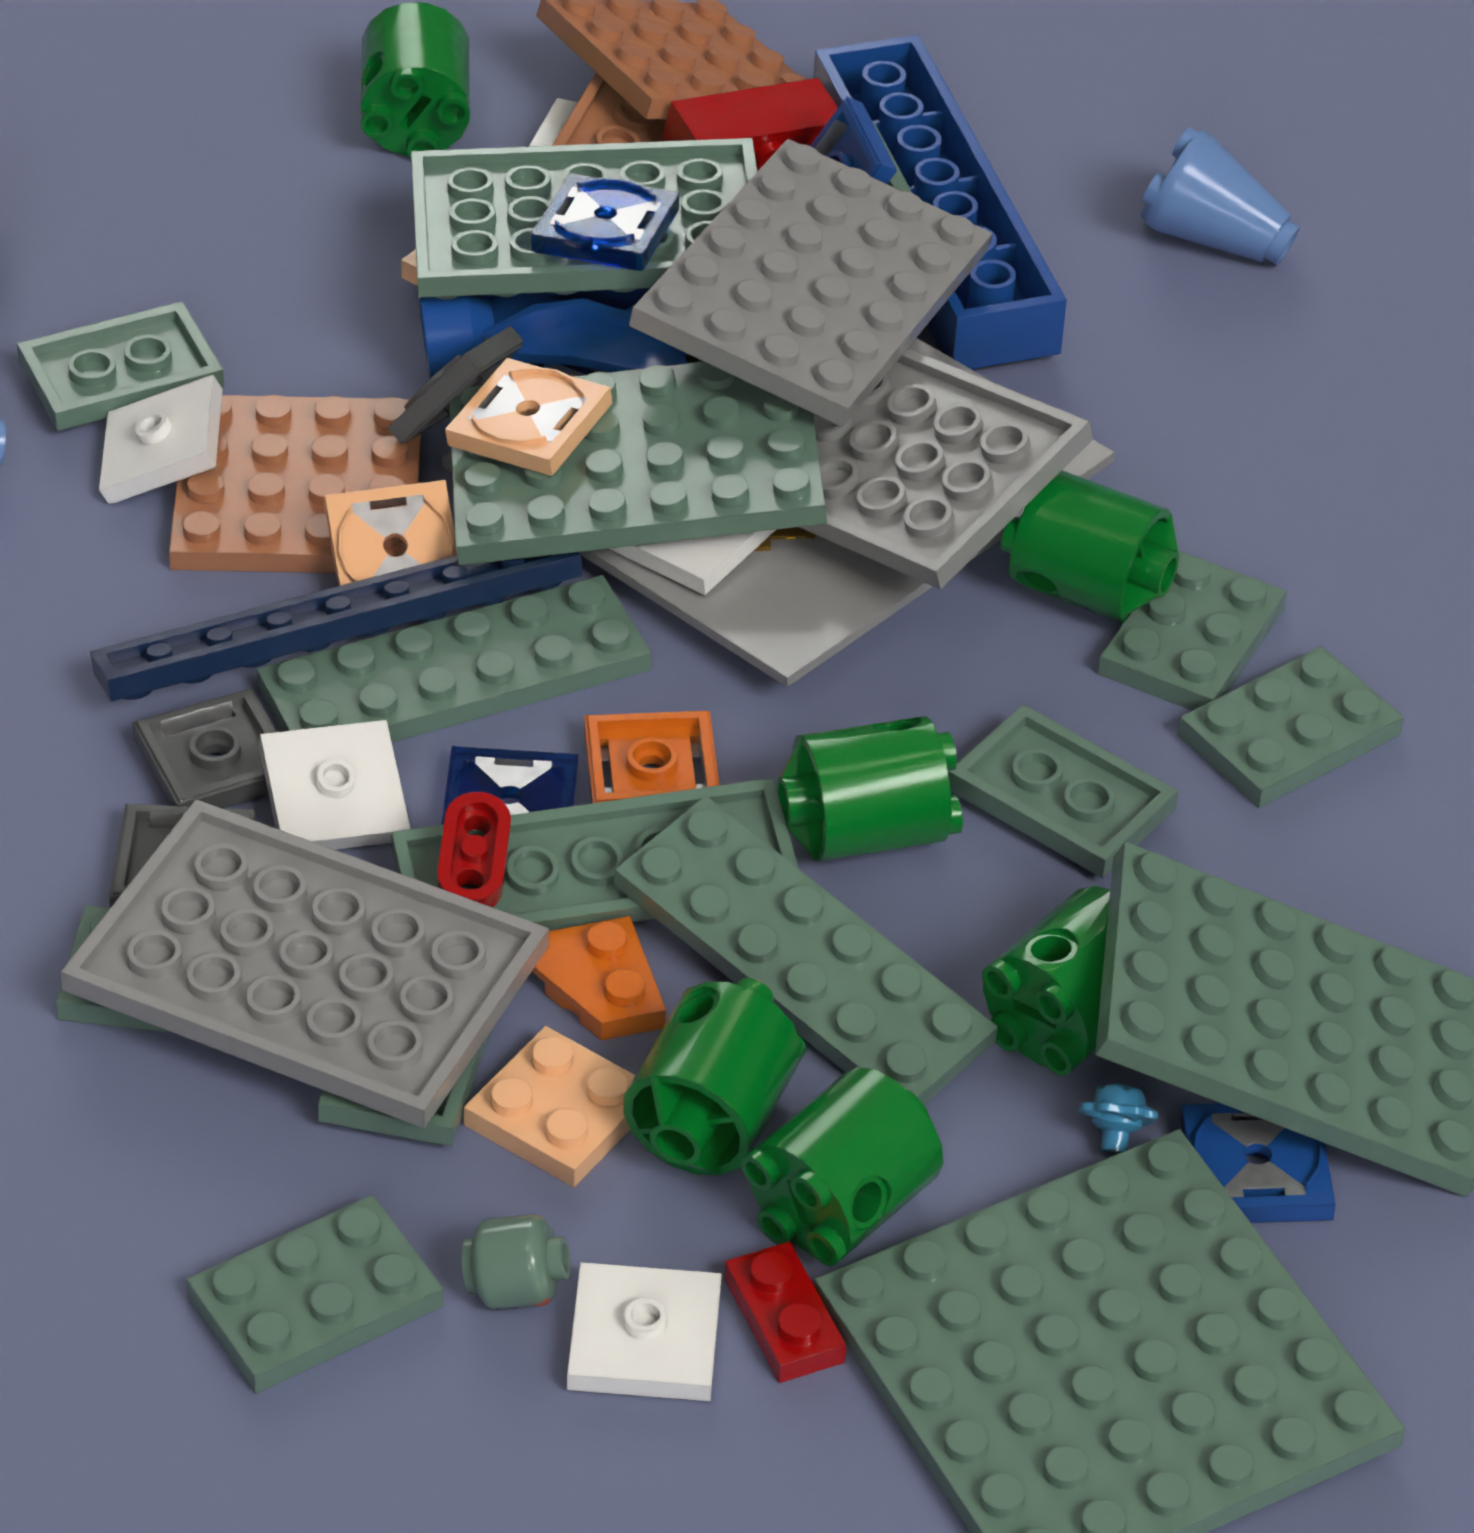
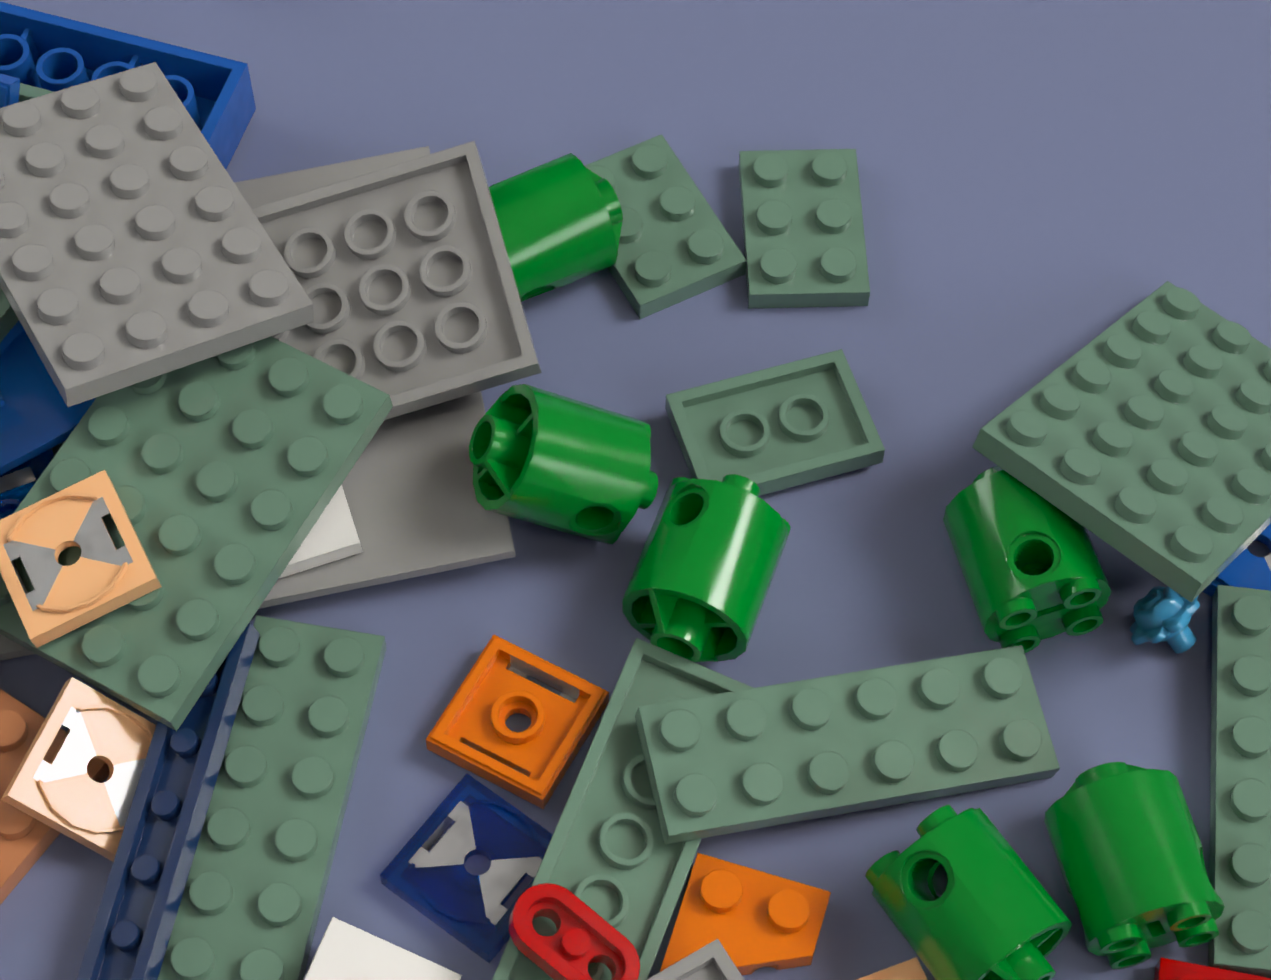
camera: 55 degrees left, 15 degrees up
none -> green cylinder [469,384,658,544]

